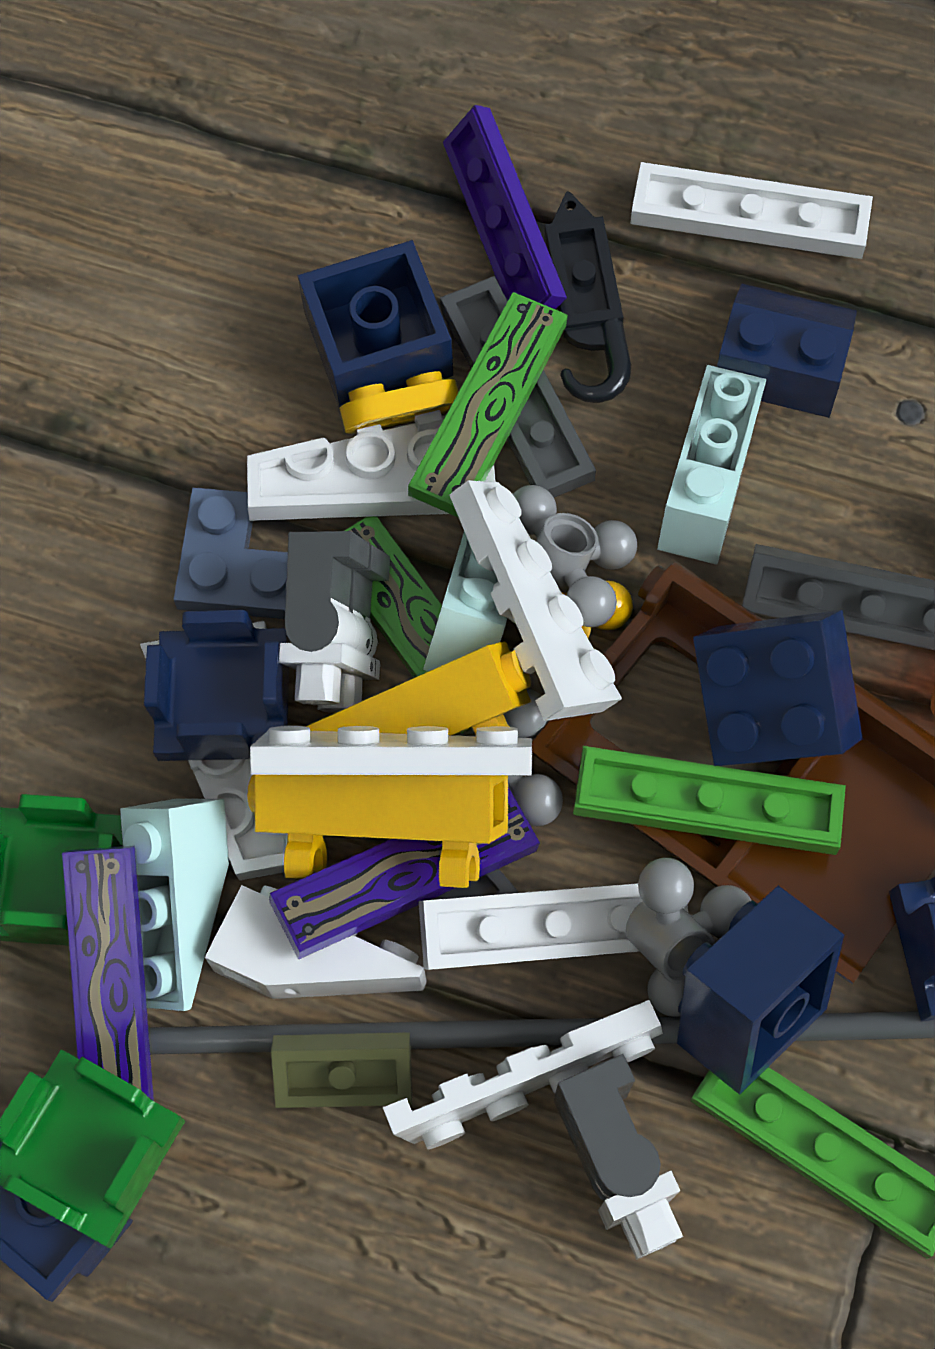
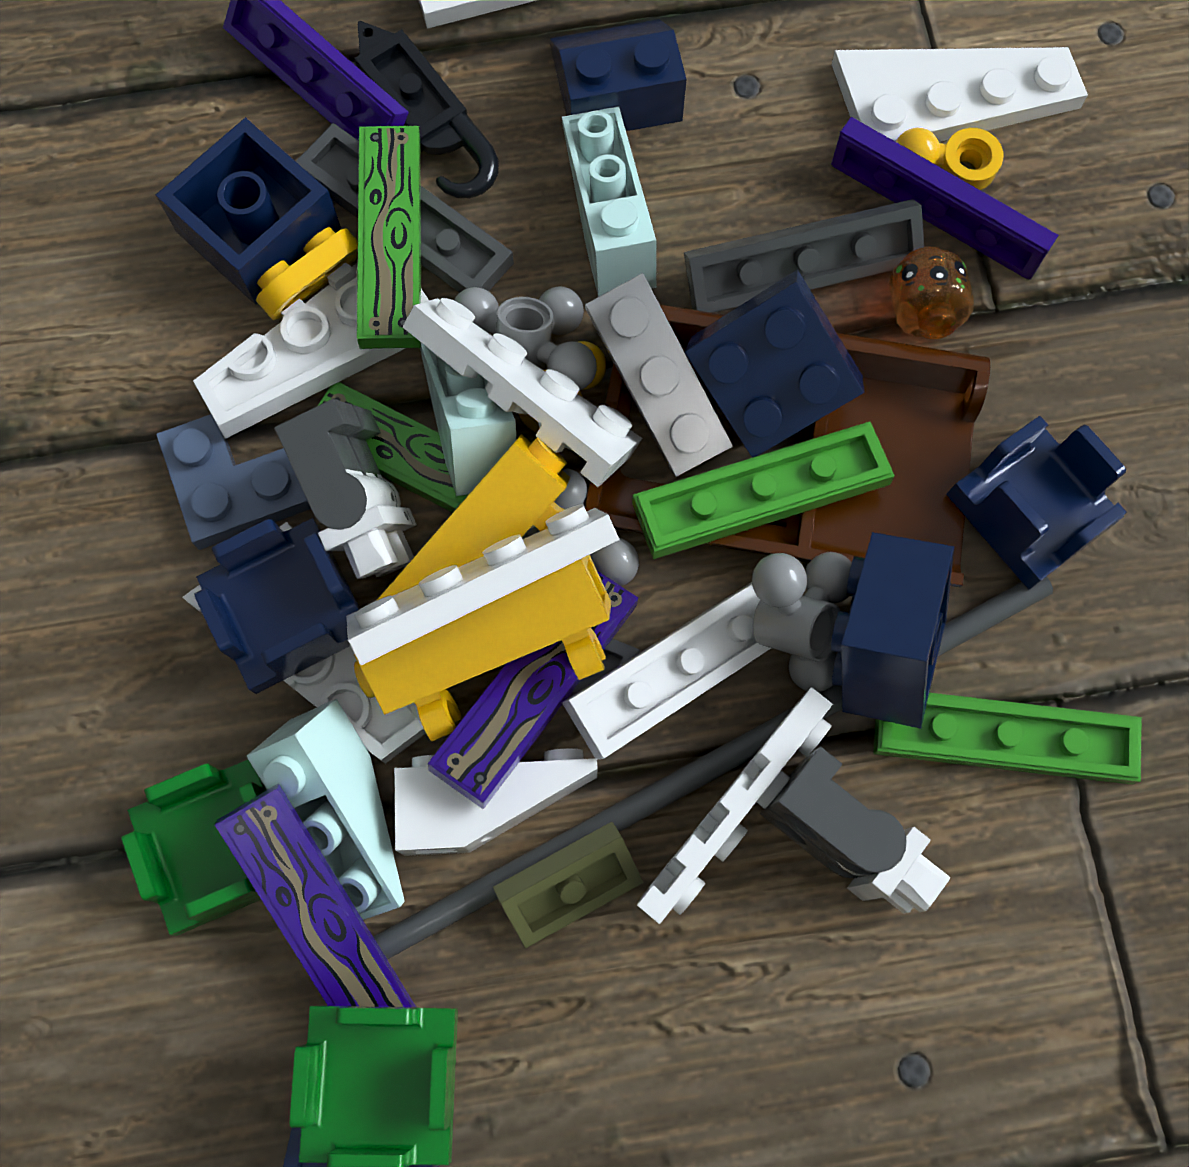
camera: 30 degrees left, 5 degrees up
none -> light grey brick [585,273,733,477]

